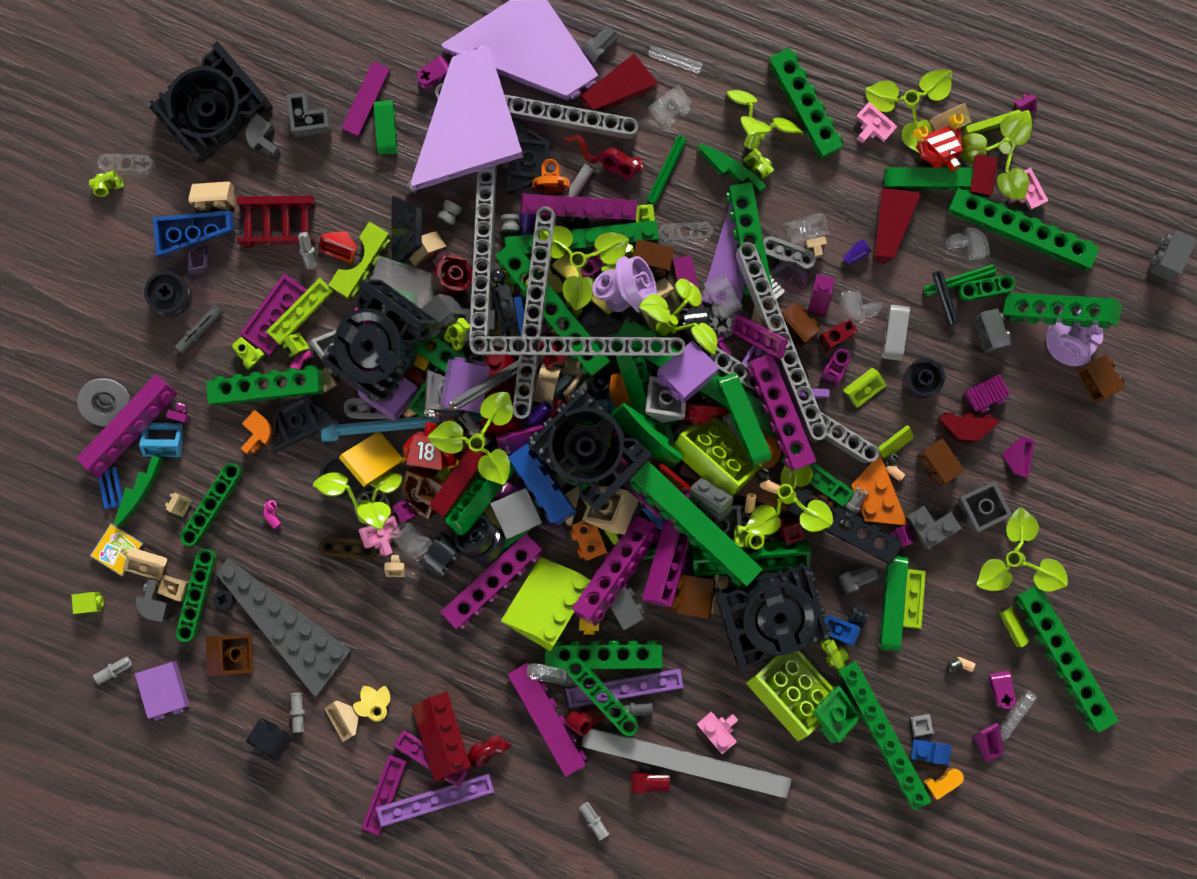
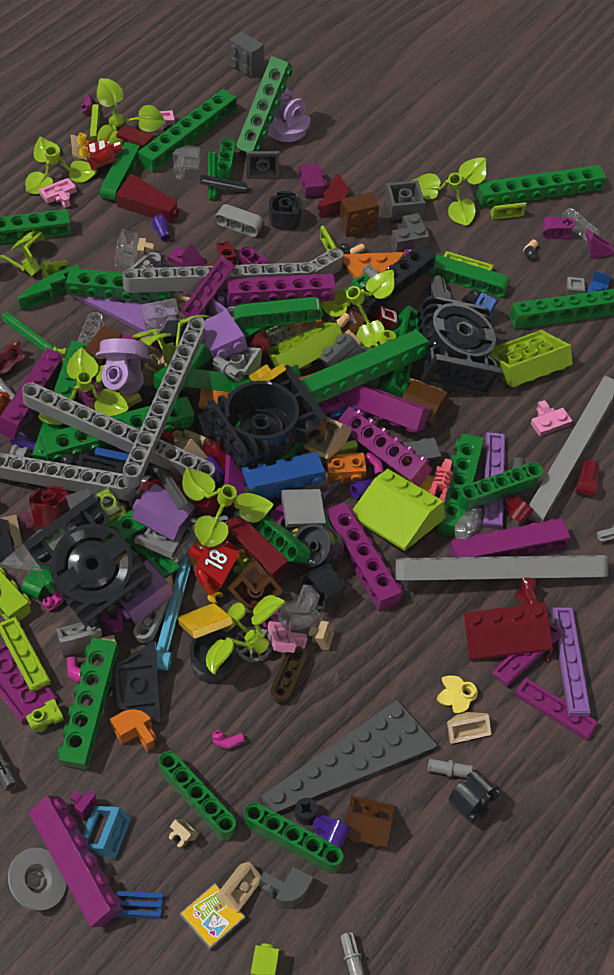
camera: 80 degrees left, 30 degrees down
green slope [113,455,164,527] -> none
medium lavender brick [135,661,190,721] -> none
tan slope [157,575,189,601] -> none
lime tile [283,333,310,357] -> none
green plate [812,686,862,743] -> none
lime plate [820,639,849,669] -> none
clear brick [839,290,883,323] -> none
lime slope [843,368,887,408] -> none
magenta slope [1002,437,1035,478] -> none
reddish brown brick [1076,354,1125,404] -> none
none -> light grey pin [212,356,244,382]
none -> yellow slope [249,363,286,381]
none -> dark purple piece [313,815,351,848]
none -> dark purple cone [350,479,374,499]
none -> light grey beam [396,555,608,580]
none -> coral hinge [429,458,453,502]

